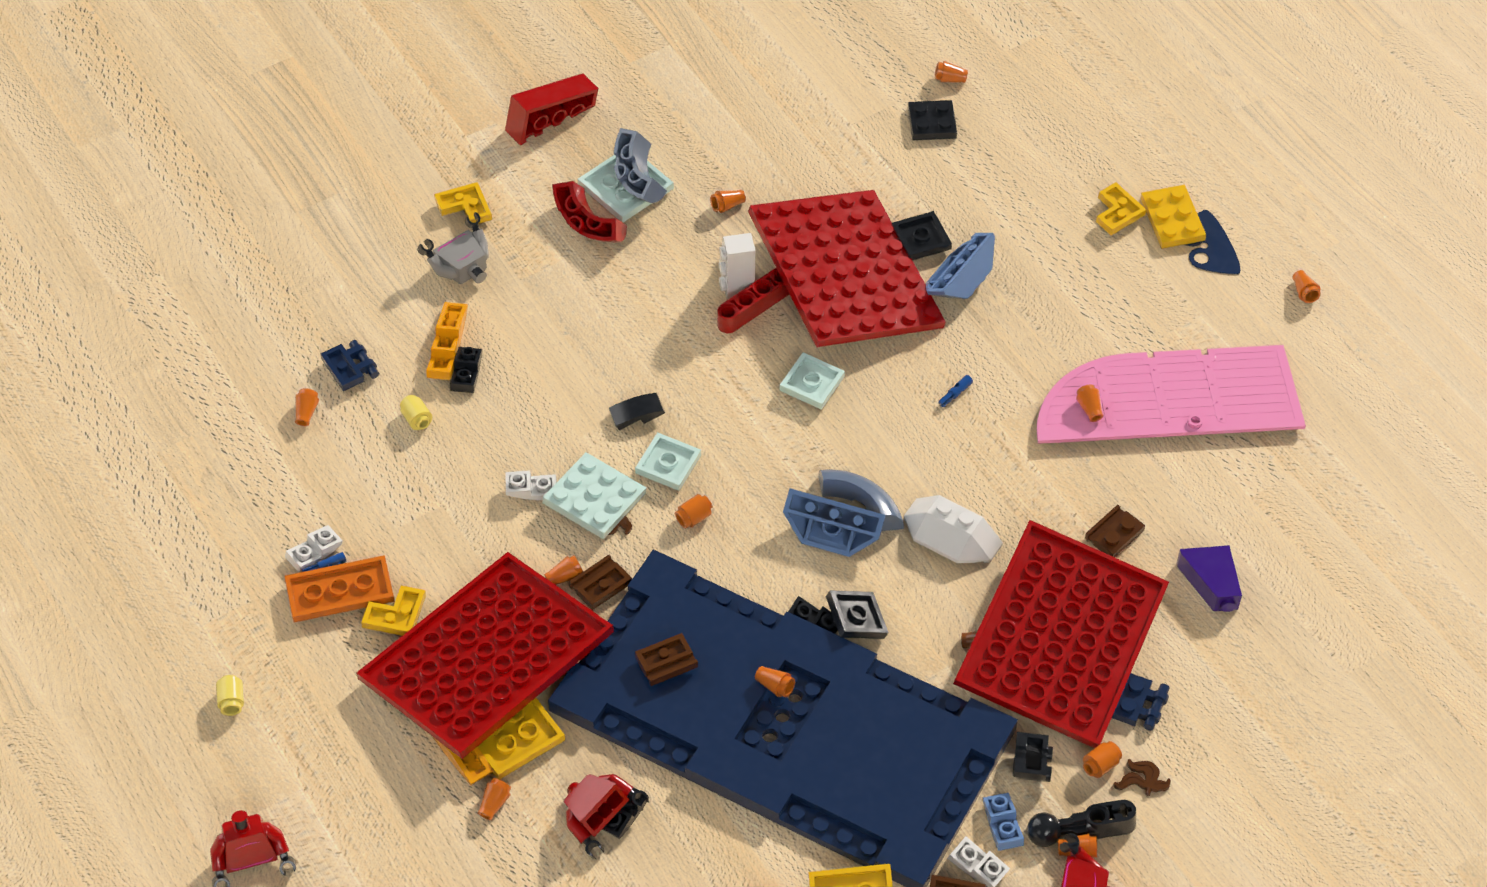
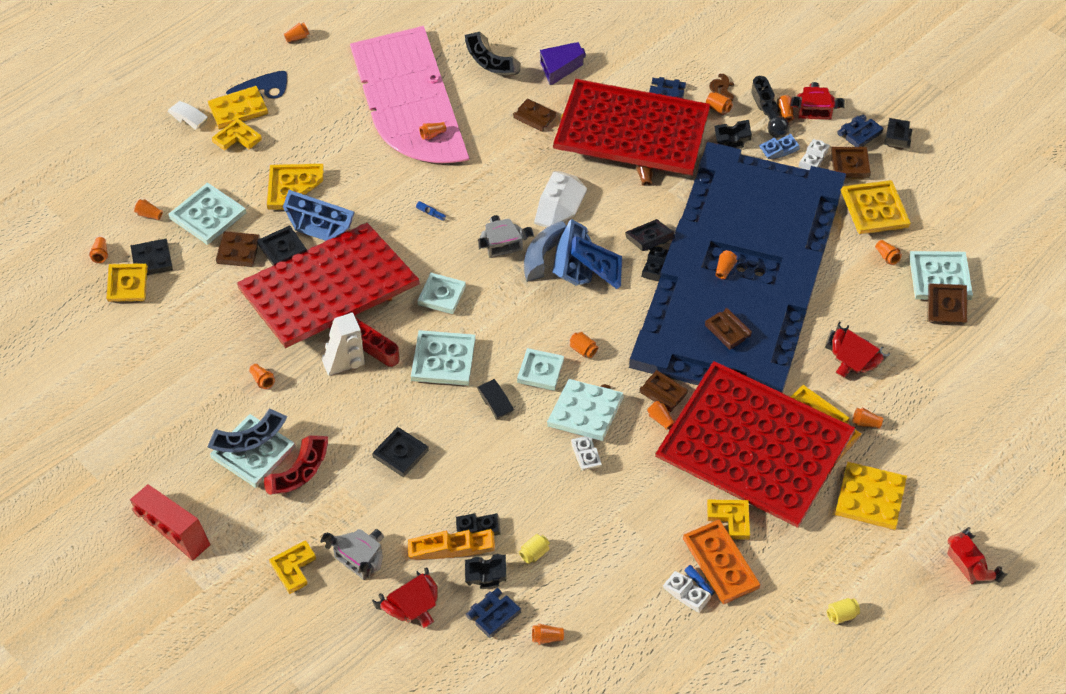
camera: 100 degrees left, 0 degrees up
none -> yellow plate [106,264,148,302]
none -> orange cone [134,199,163,220]
none -> white slope [168,101,208,130]
none -> light aqua plate [169,182,246,245]
none -> reddish brown plate [216,231,260,267]
none -> yellow plate [267,164,324,210]
none -> black plate [372,426,429,478]
none -> red torso [372,568,438,628]
none -> light aqua plate [411,330,476,386]
none -> black brick [465,31,521,75]
none -> black cylinder [465,554,506,589]
none -> light grey torso [478,215,534,258]
none -> blue wing [571,236,622,289]
none -> yellow plate [835,461,907,530]

